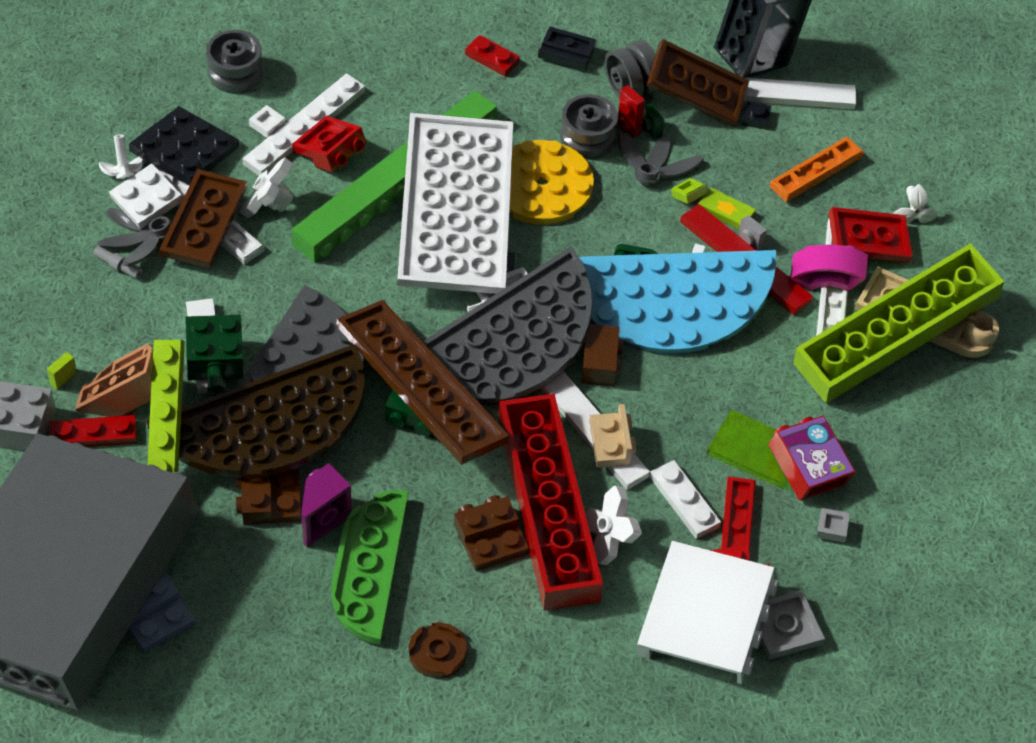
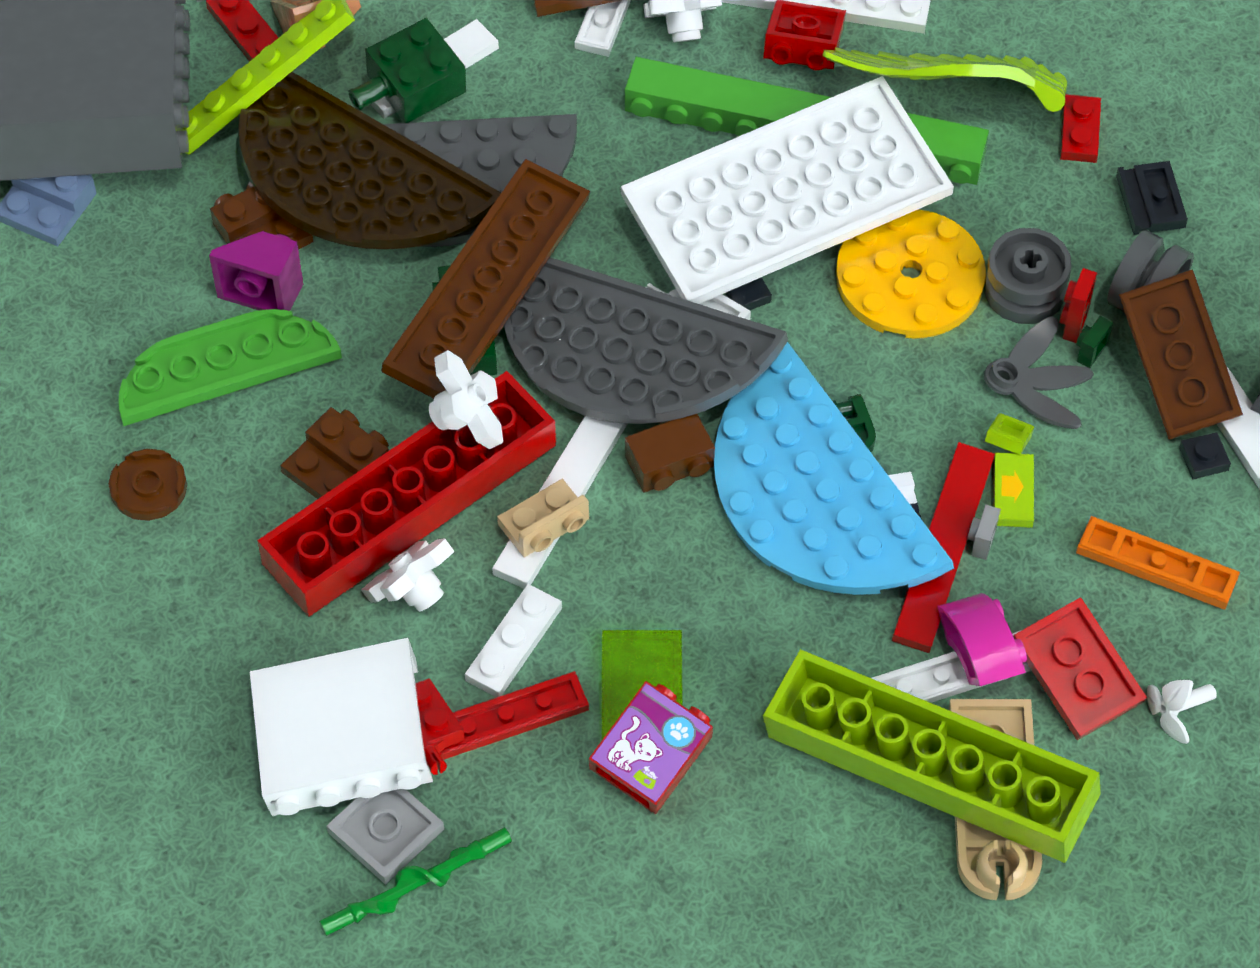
camera: 65 degrees right, 5 degrees up
light grey plate [817,508,850,543] -> none
none -> green piece [319,827,512,936]
none -> white plant [429,350,503,449]
none -> lime animal [823,47,1067,112]

